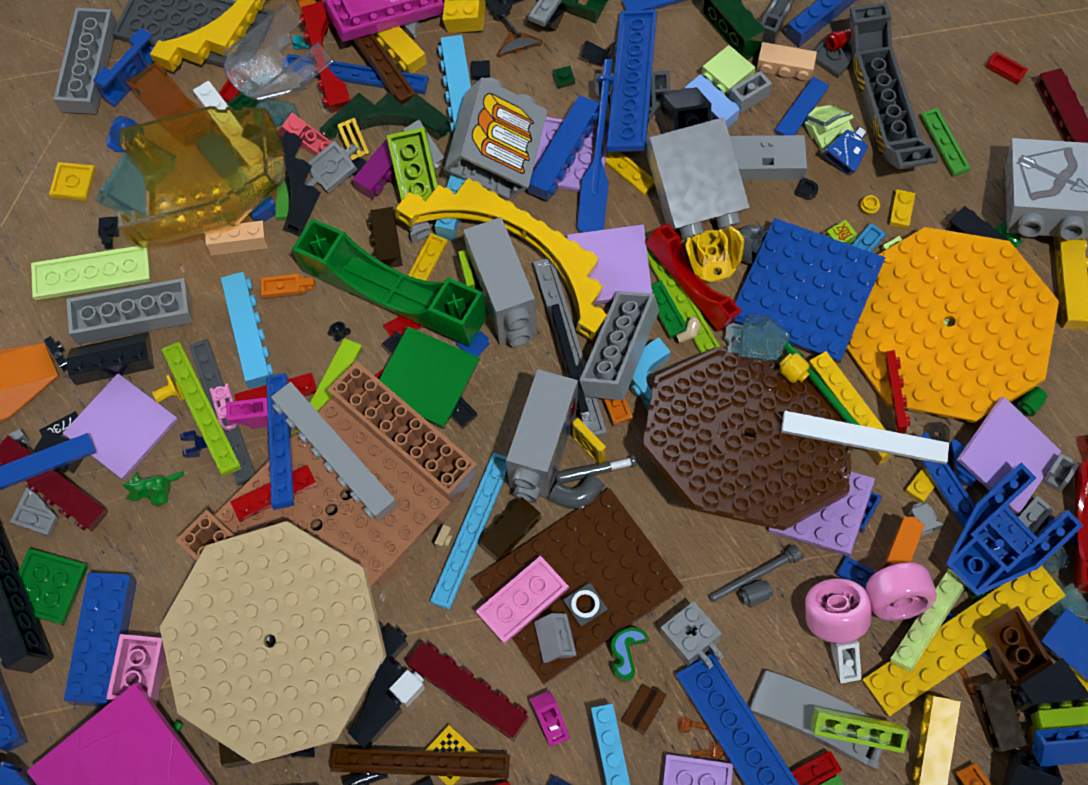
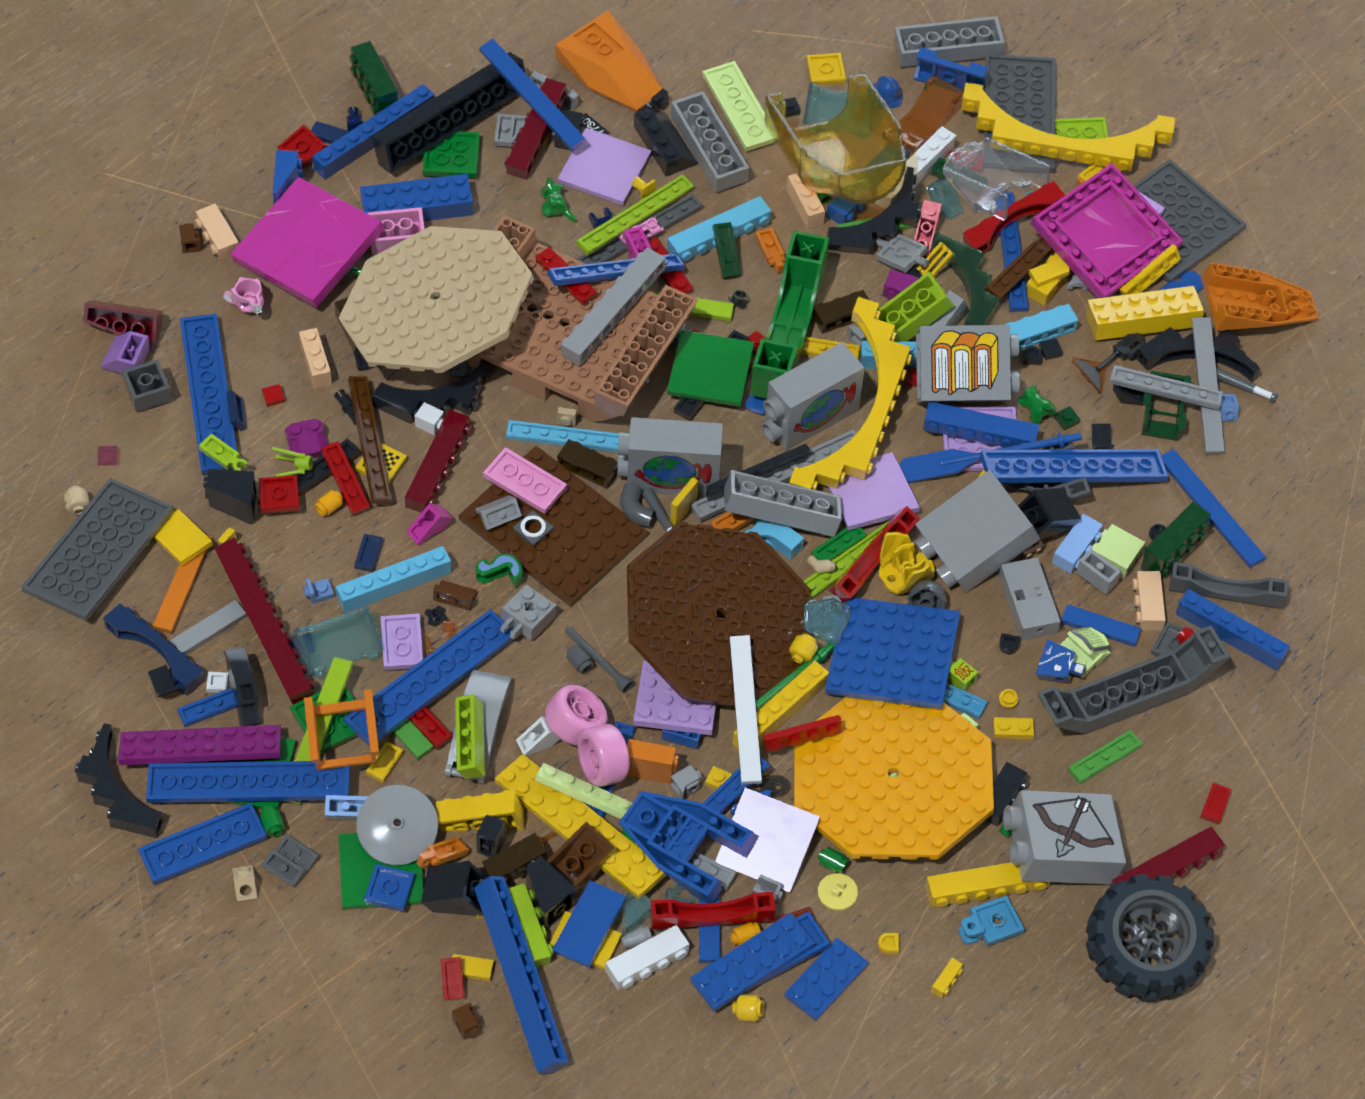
camera: 70 degrees right, 10 degrees down
none -> black plate [425,606,447,626]
none -> black brick [476,814,505,858]
none -> dark green plate [712,222,741,279]
none -> light yellow piece [818,873,858,911]
none -> green animal [1017,384,1056,423]
none -> yellow tile [1028,258,1070,287]
none -> black plate [1149,524,1166,540]

